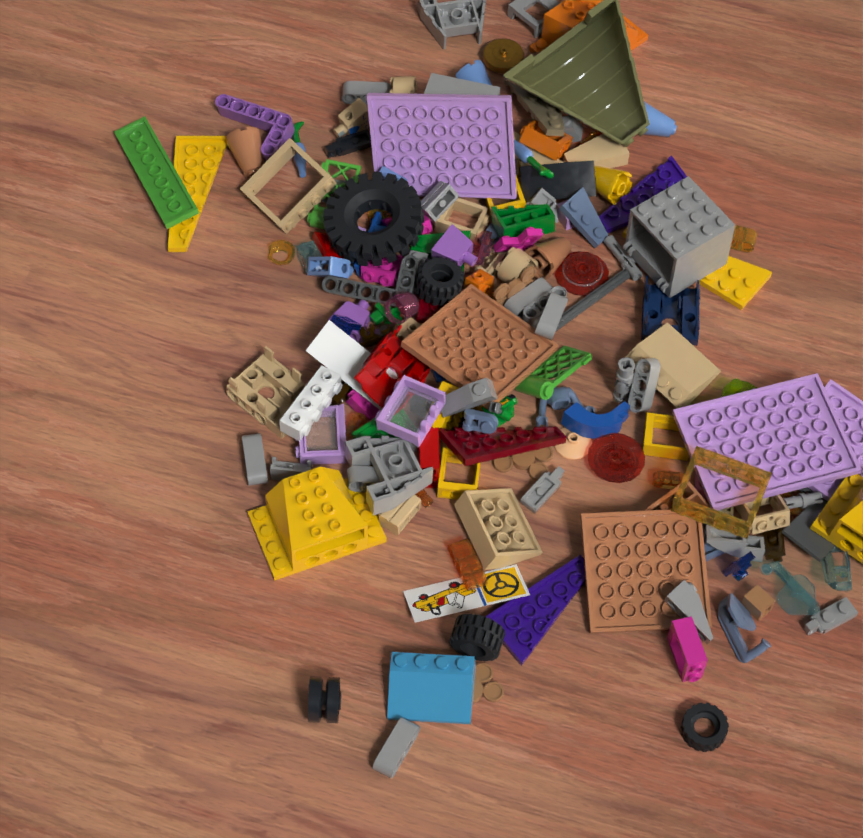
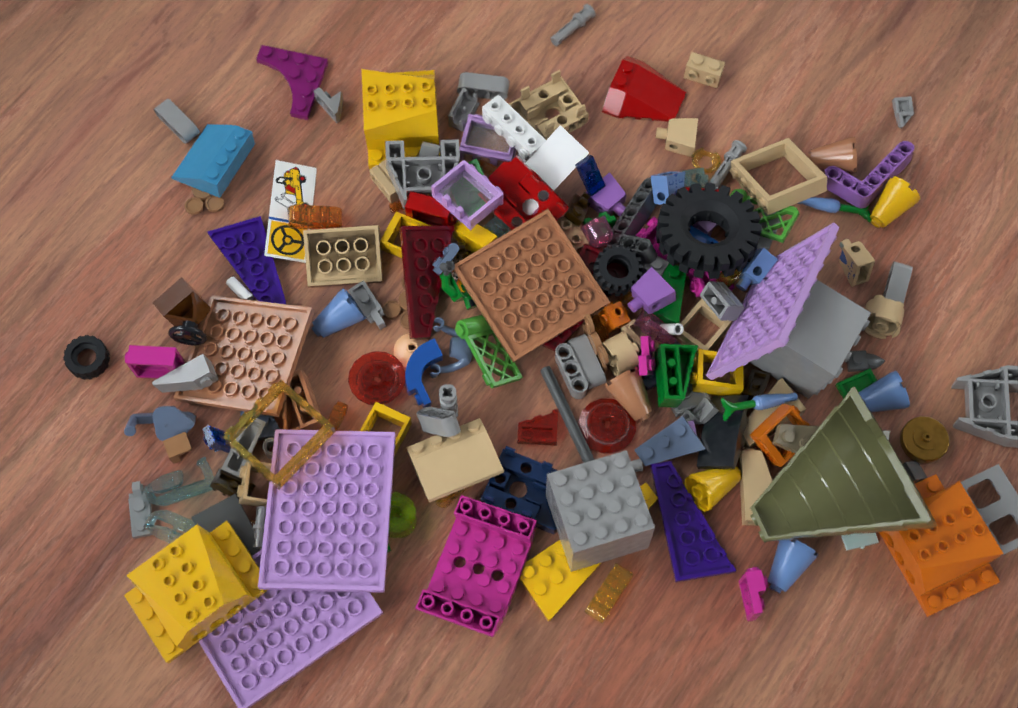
camera: 110 degrees right, 10 degrees up
bright green plate [114,116,199,229] -> none
yellow wing [168,136,227,252] -> none
black wheel [308,676,342,724] -> none
black hinge [325,129,372,158] -> none
light grey slope [441,378,498,417] -> none
black tyre [449,614,505,661] -> none
light grey beam [534,292,569,340] -> none
none -> reddish brown piece [153,277,211,346]
none -> white hinge [226,276,254,300]
none -> magenta plate [256,45,328,120]
none -> medium blue cone [312,288,366,338]
none -> light grey slope [314,87,343,123]
none -> dark pink slope [415,495,537,637]
none -> clear red wing [517,409,558,446]
none -> light grey pin [550,4,596,46]
none -> red wedge [602,56,686,122]
none -> tan torso [656,118,698,157]
none -> white hinge [659,323,684,335]
none -> tan brick [684,52,725,88]
none -> light grey pin [709,140,747,189]
none -> dark pink plate [739,567,768,622]
none -> yellow cone [870,176,920,228]
none -> light grey slope [892,96,914,129]

